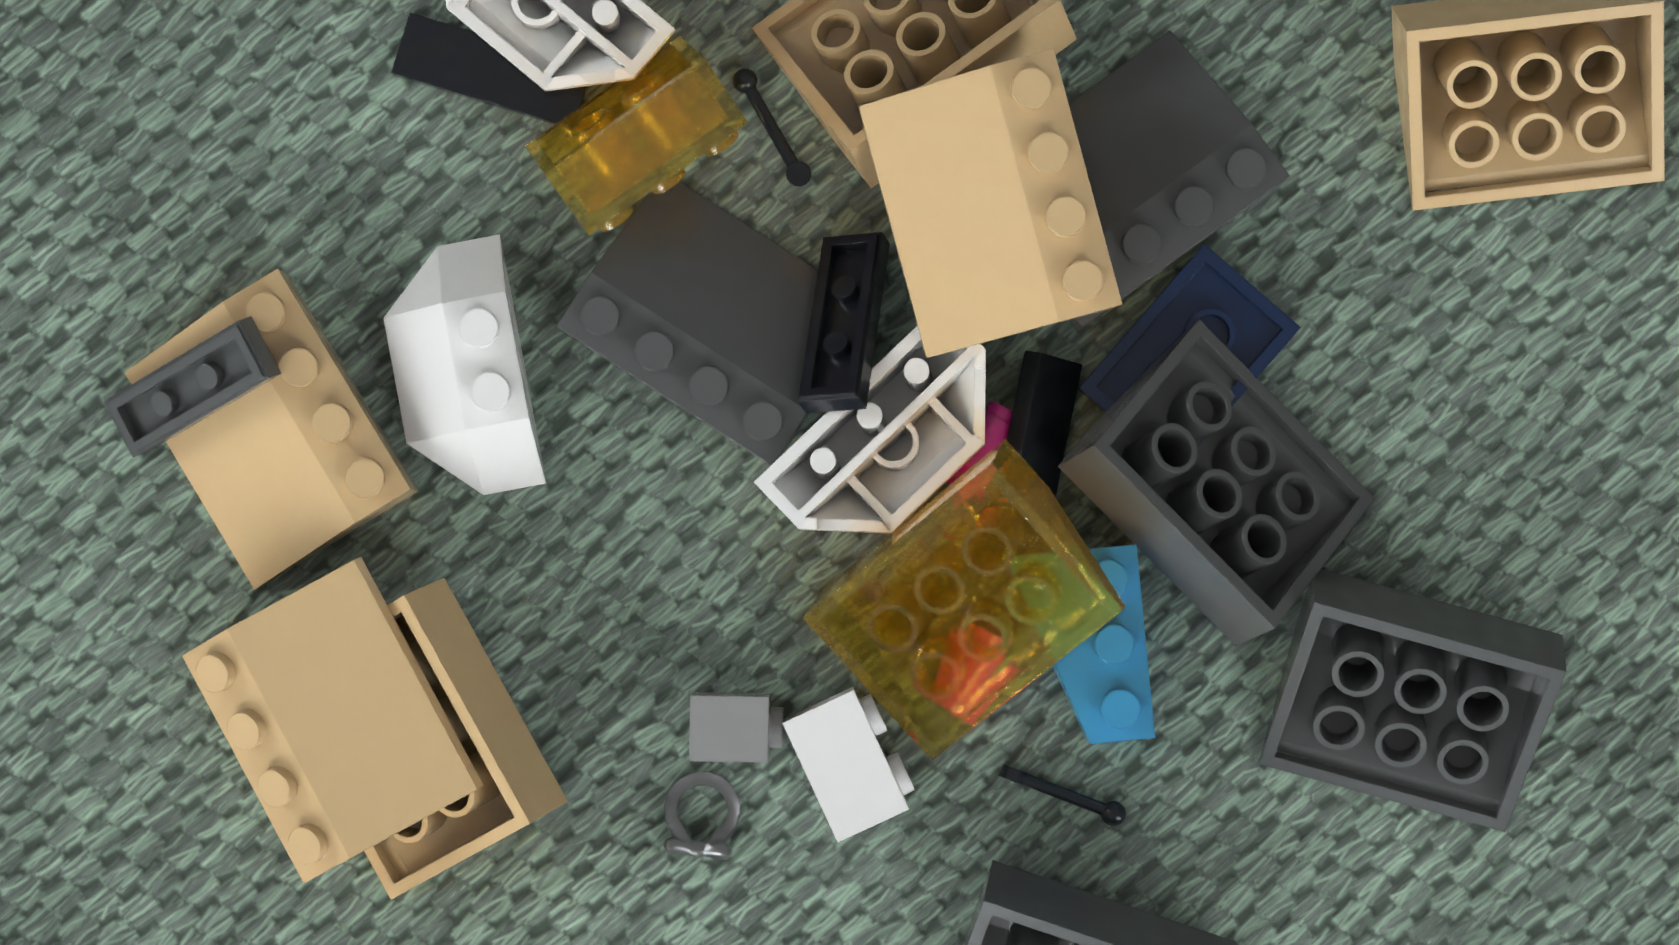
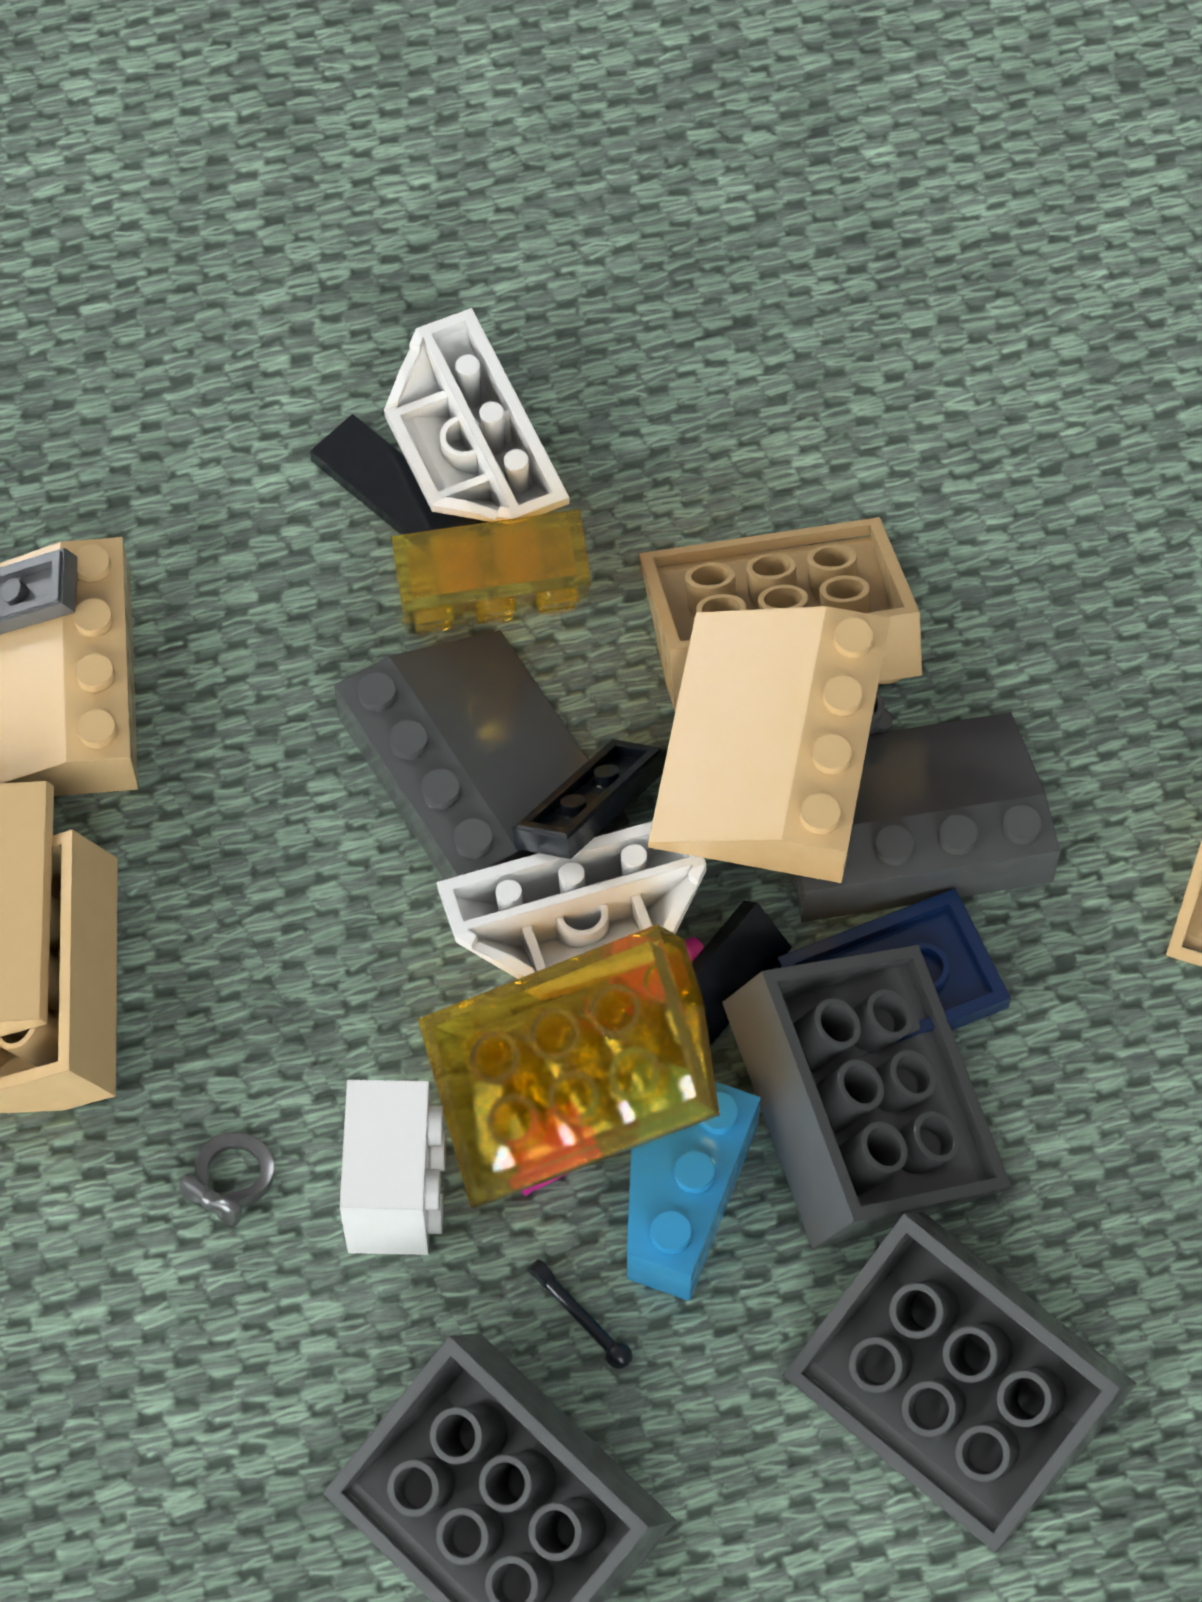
camera: 25 degrees right, 25 degrees down
white wedge [383,234,546,495] -> none
light grey brick [689,692,784,763] -> none
black hinge [733,68,811,187] -> none

